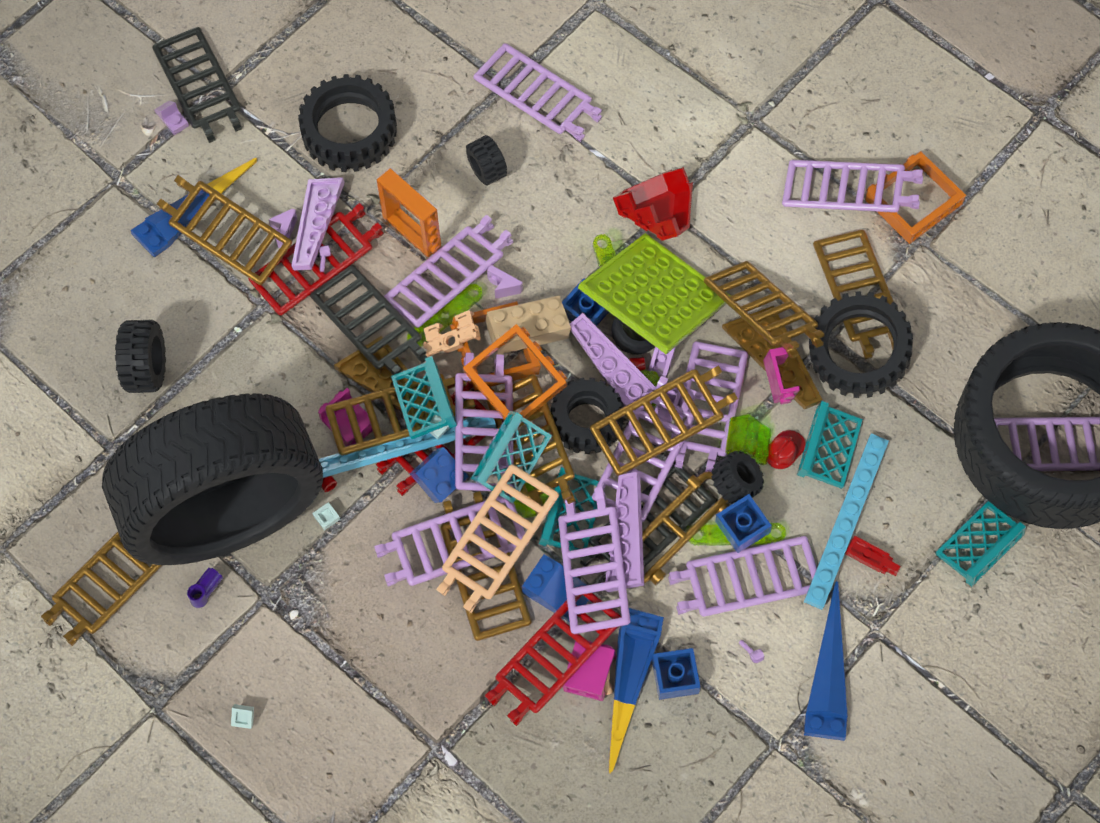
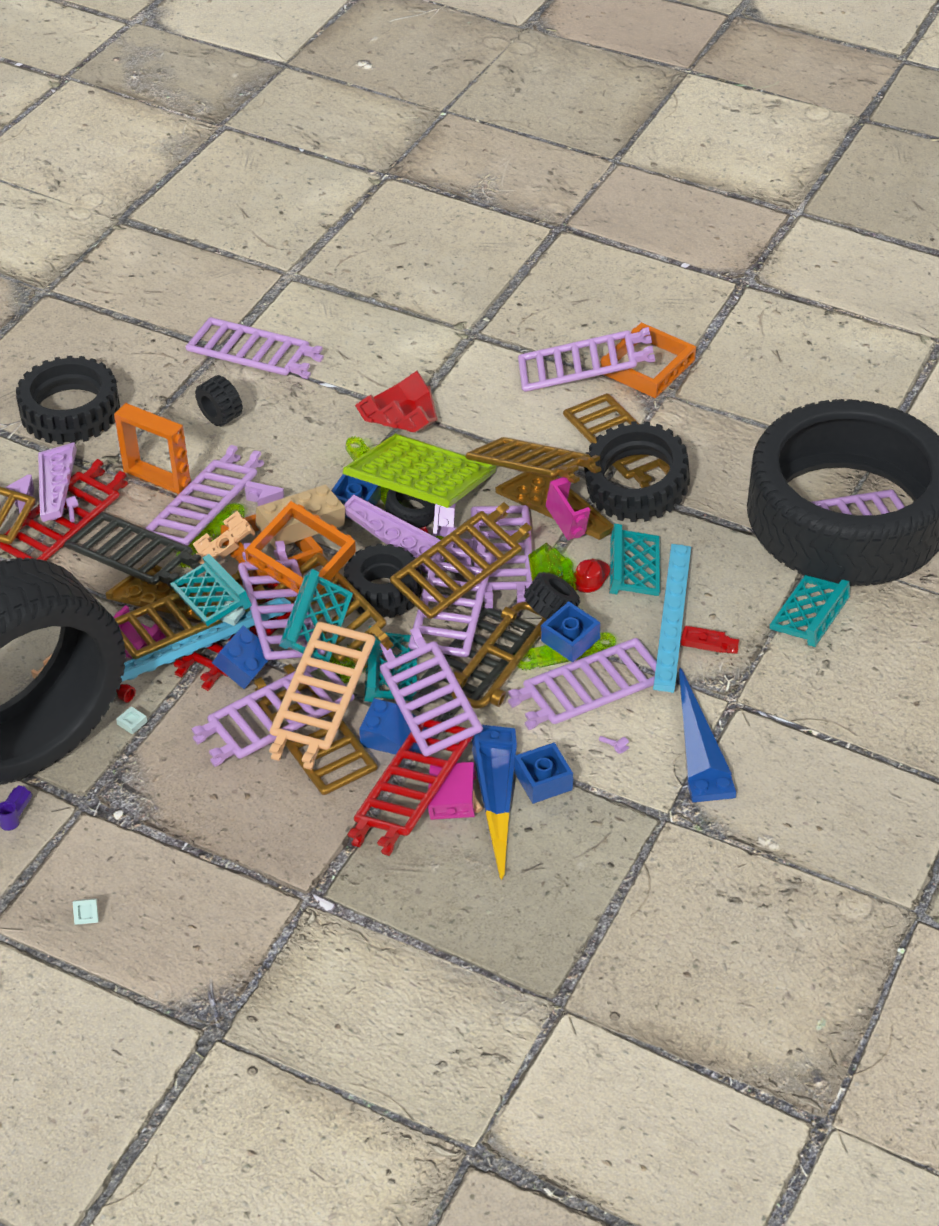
camera: 15 degrees left, 20 degrees down
lavender wing [605,472,644,592] -> none

